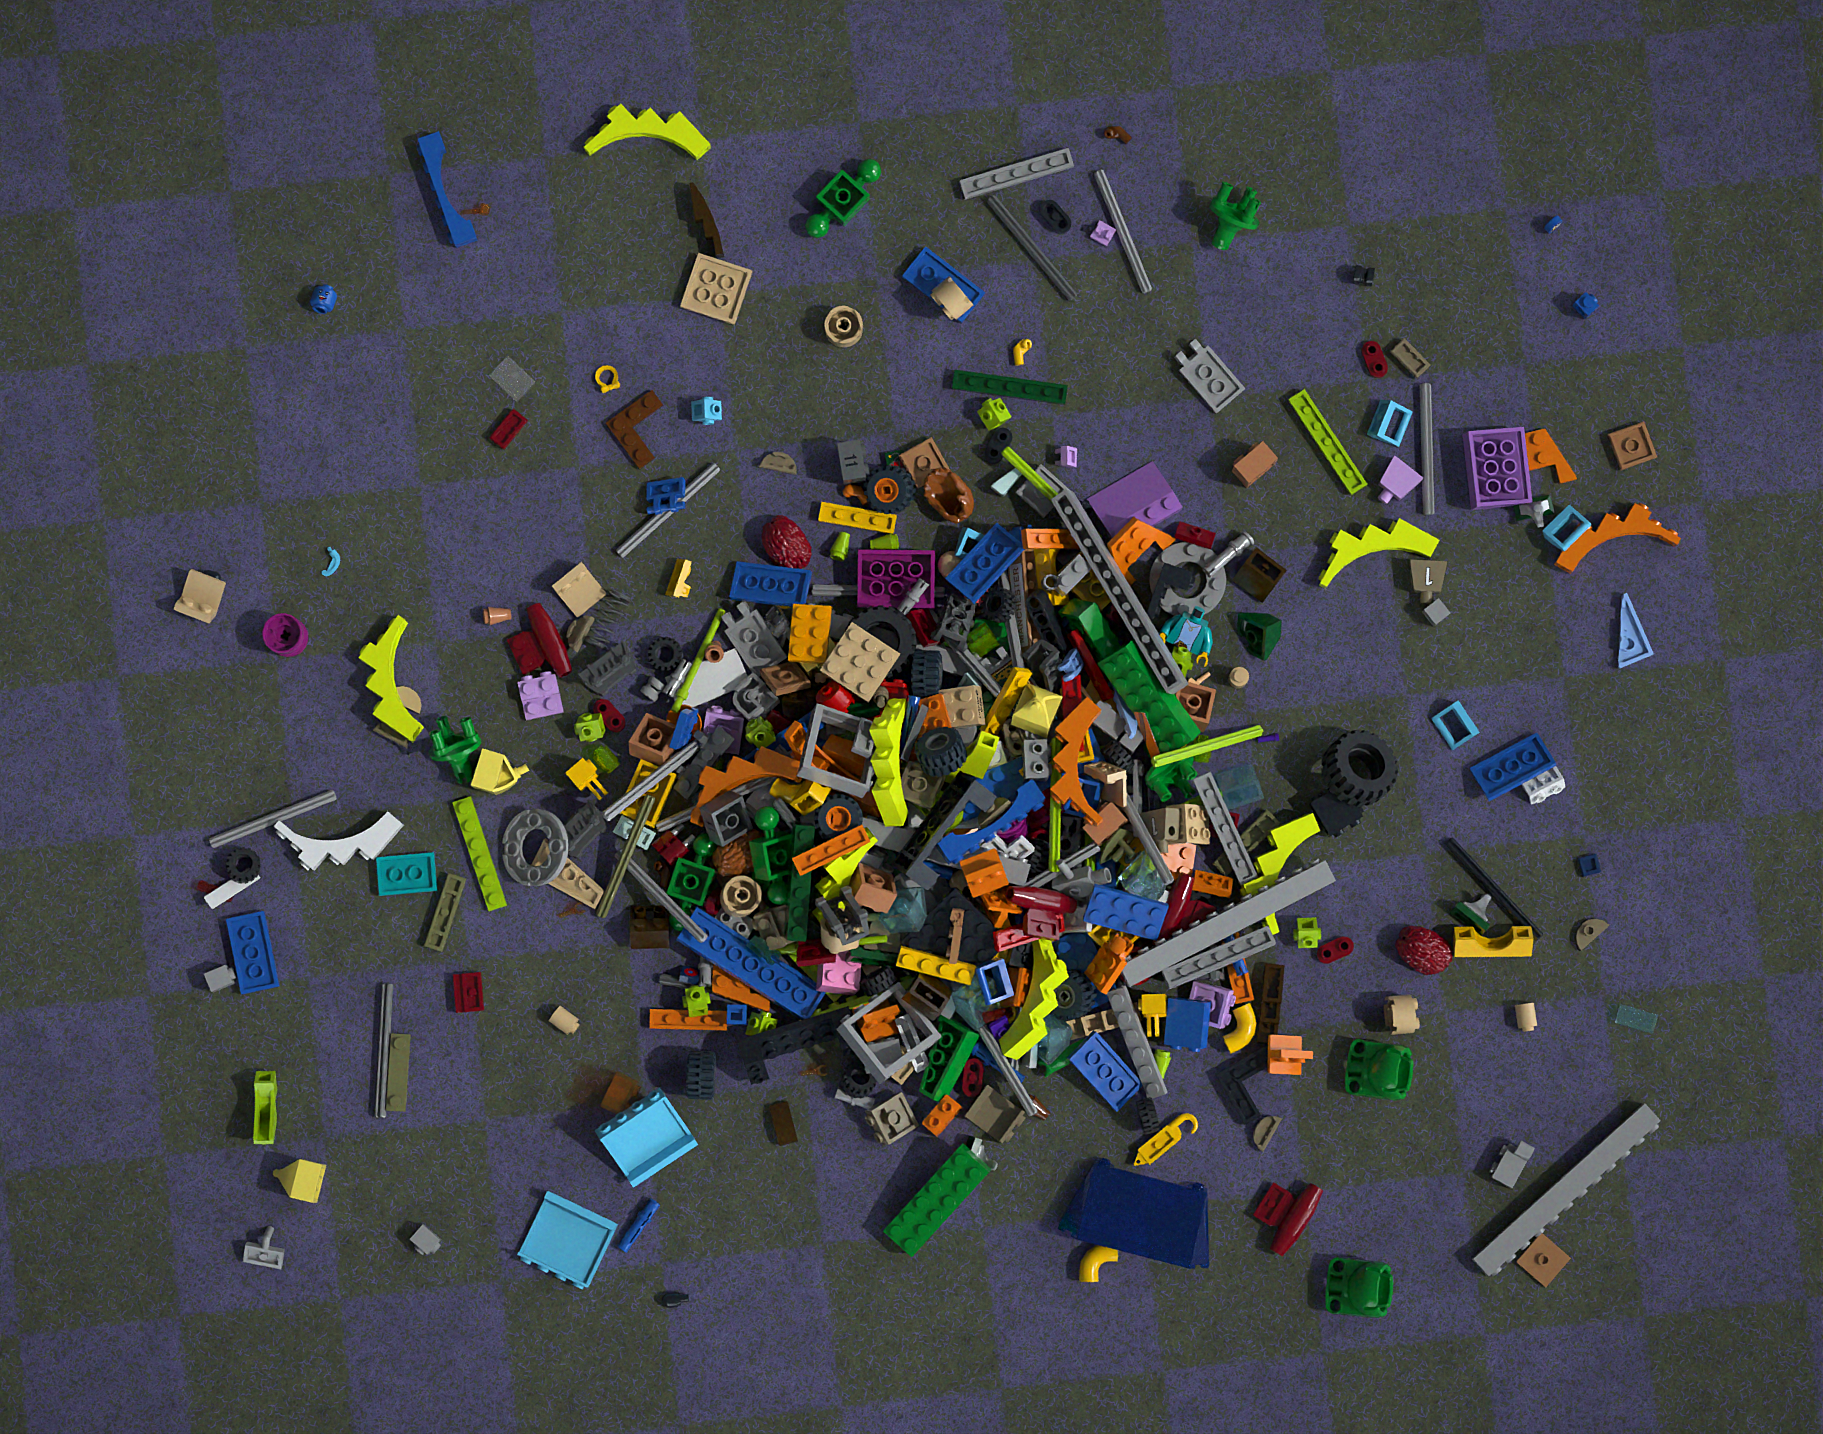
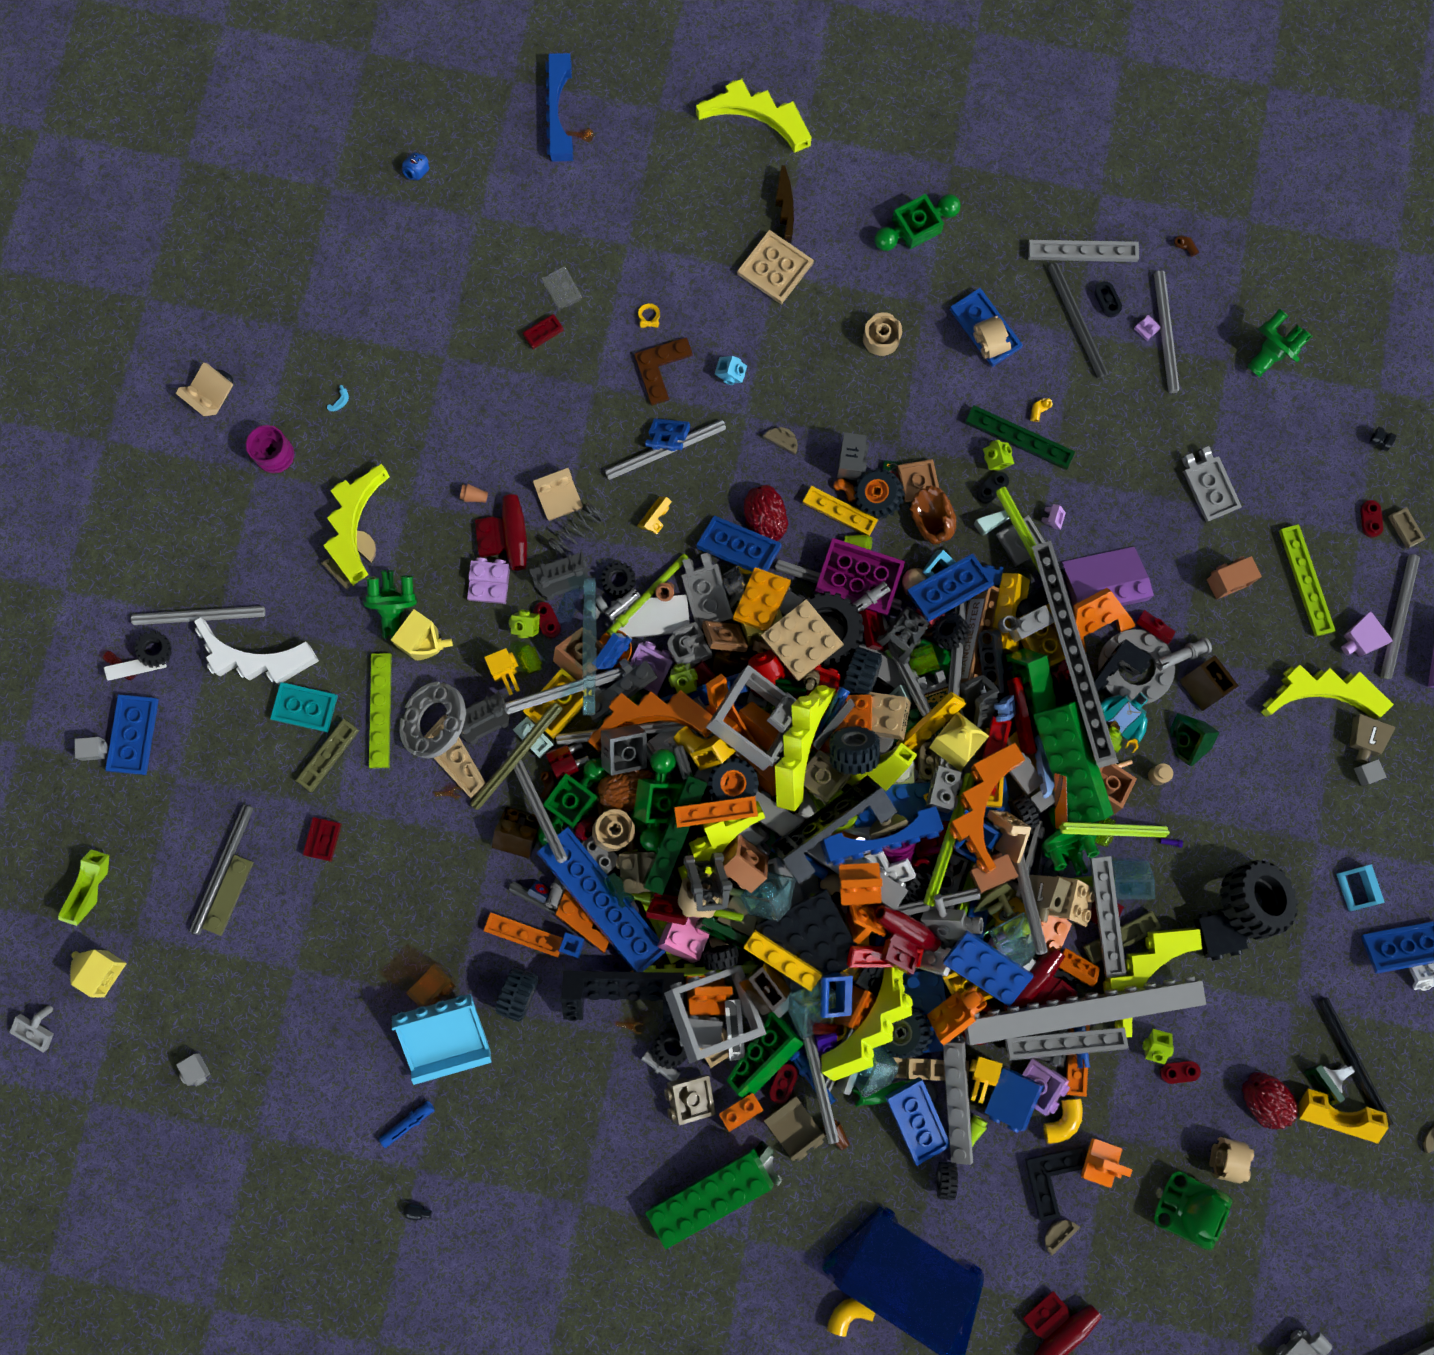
camera: 15 degrees right, 5 degrees down
medium azure panel [517,1191,618,1290] -> none
tan brick [549,1006,580,1035] -> none
dark tan plate [566,615,595,653] -> none
lime brick [682,985,711,1018] -> none
lime brick [745,1010,778,1036] -> none
dark brown slope [769,1101,798,1146] -> none
lime cone [829,532,850,562] -> none
medium nougat hinge [946,908,964,964] -> none
orange plate [1021,529,1081,550] -> none
yellow plate [1134,1113,1198,1166] -> none
dark brown slope [1257,963,1285,1044] -> none
medium azure tile [1367,400,1413,447] -> none
tan brick [1515,1003,1537,1032] -> none
none -> clear light blue piece [583,578,597,716]

